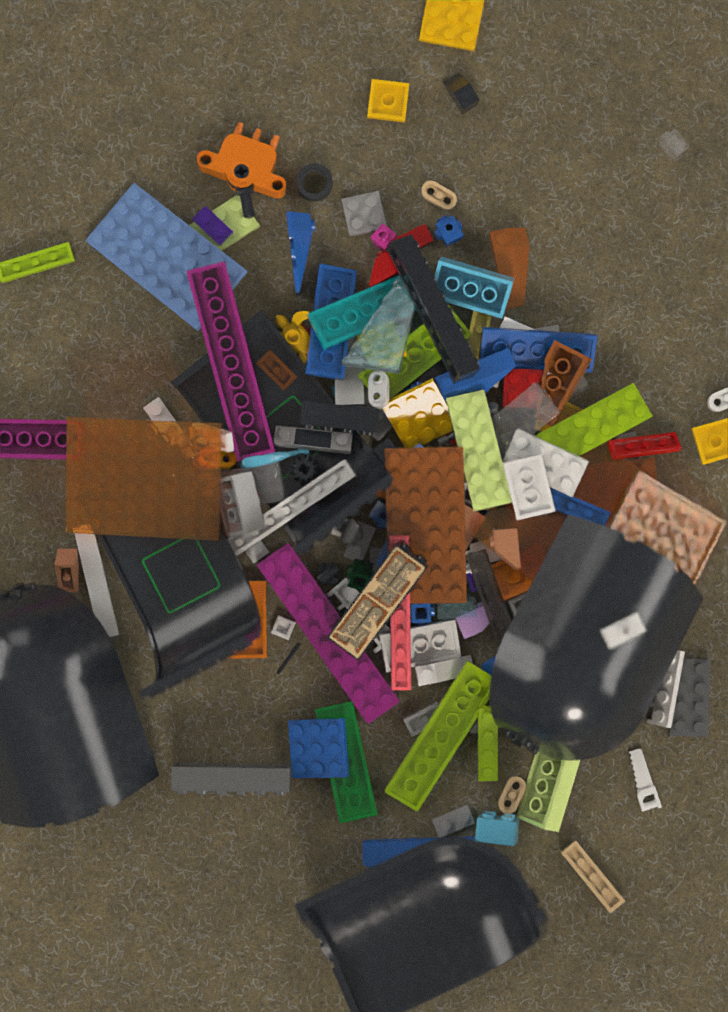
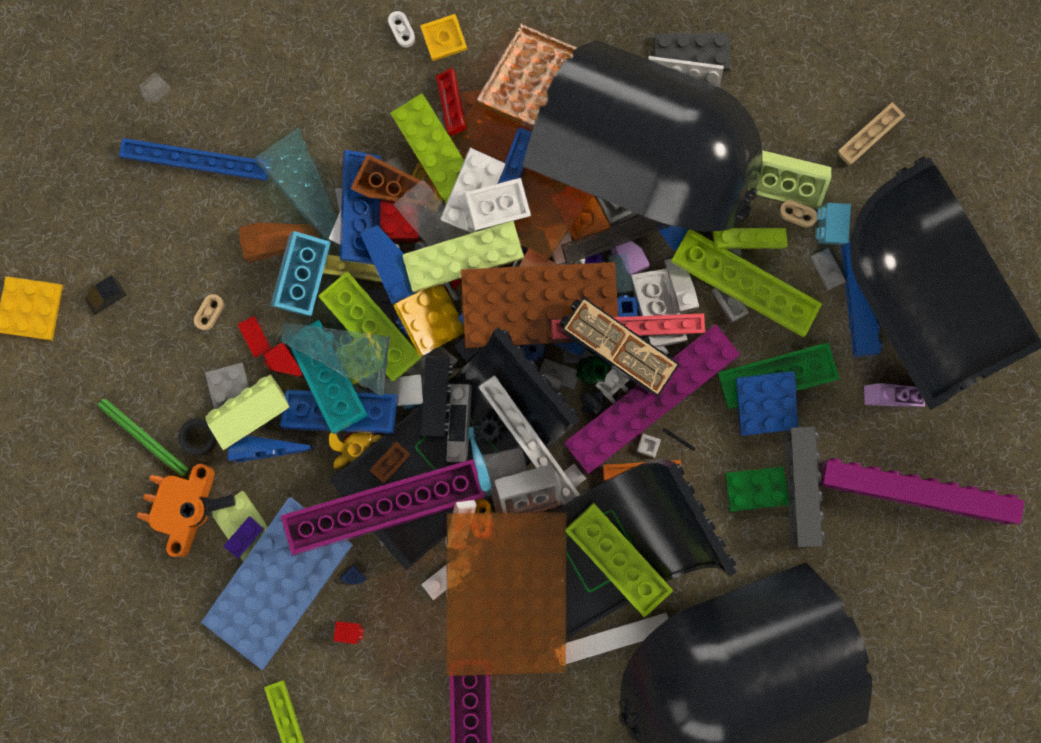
camera: 85 degrees left, 5 degrees down
nougat slope [55,549,79,592] -> none
yellow plate [367,79,409,123] -> none
white plate [368,370,389,409] -> none
dark pink bracket [370,223,397,250] -> none
black brick [387,234,480,384] -> none
blue brick [434,215,463,247] -> none
nougat slope [489,528,521,570] -> none
white plate [600,613,646,649] -> none
white piece [629,749,662,812] -> none
none -> bright green axle [98,399,189,477]
none -> blue plate [119,138,270,181]
none -> yellowish green slope [205,374,289,450]
none -> clear light blue wing [255,127,338,244]
none -> red brick [333,621,364,644]
none -> dark blue tile [339,565,367,585]
none -> lime plate [564,503,673,618]
none -> green plate [725,466,789,512]
none -> magenta brick [818,458,1025,525]
none -> lavender slope [864,383,925,407]

